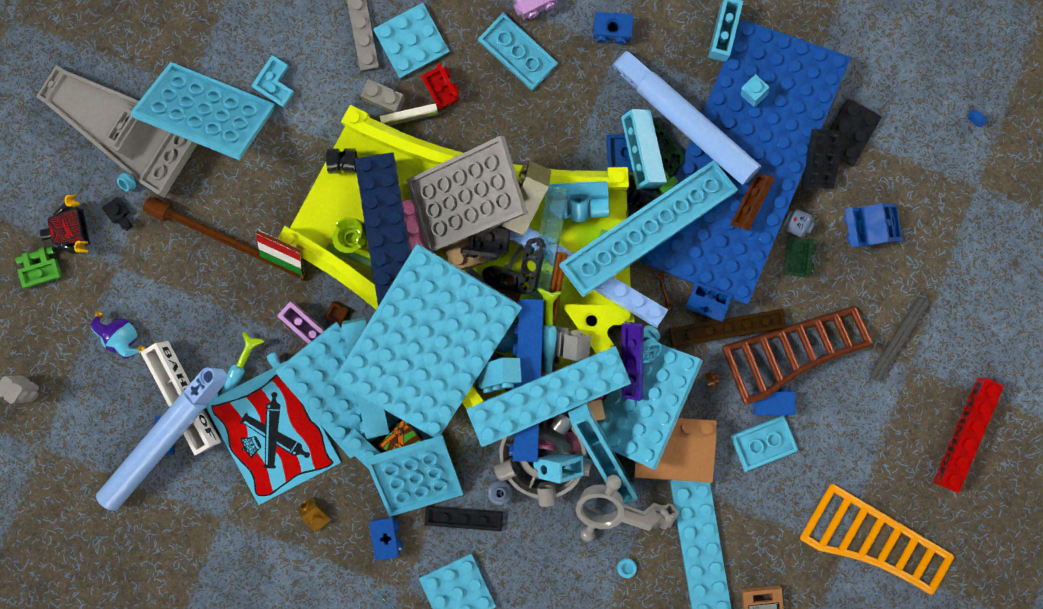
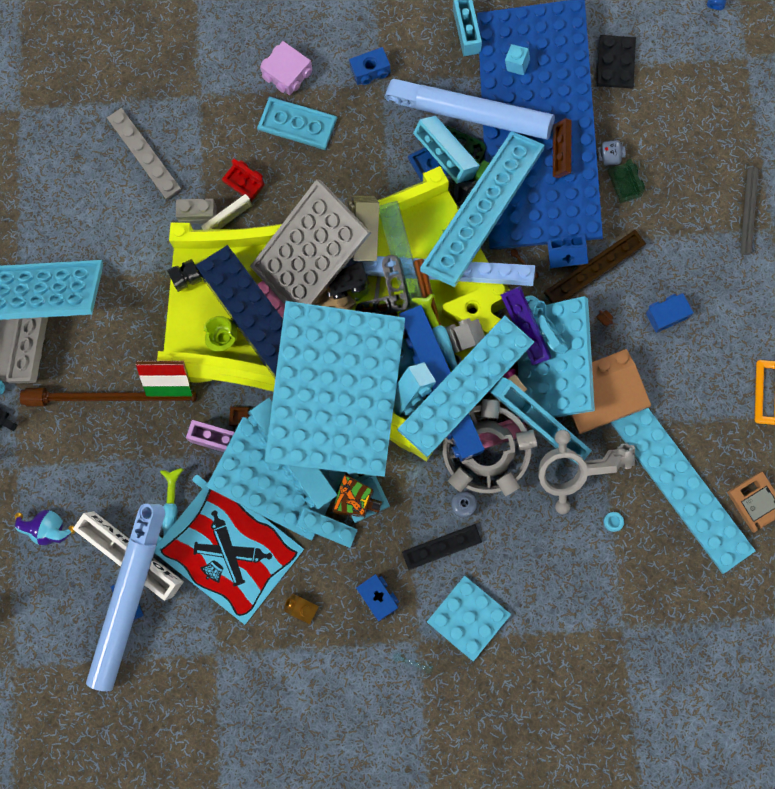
camera: 20 degrees left, 10 degrees down
medium azure plate [251,55,294,108] -> none
clear light blue bar [326,243,372,268] -> none
medium azure plate [366,435,463,517] -> none
medium azure plate [373,3,450,79] -> none
medium azure torso [533,454,584,483] -> none
medium azure panel [549,181,609,222] -> none
copper bar [722,306,873,404] -> none
medium azure tile [730,415,799,472] -> none
black plate [802,129,844,189] -> none
blue bracket [844,203,903,247] -> none
none -> medium azure plate [536,315,569,354]

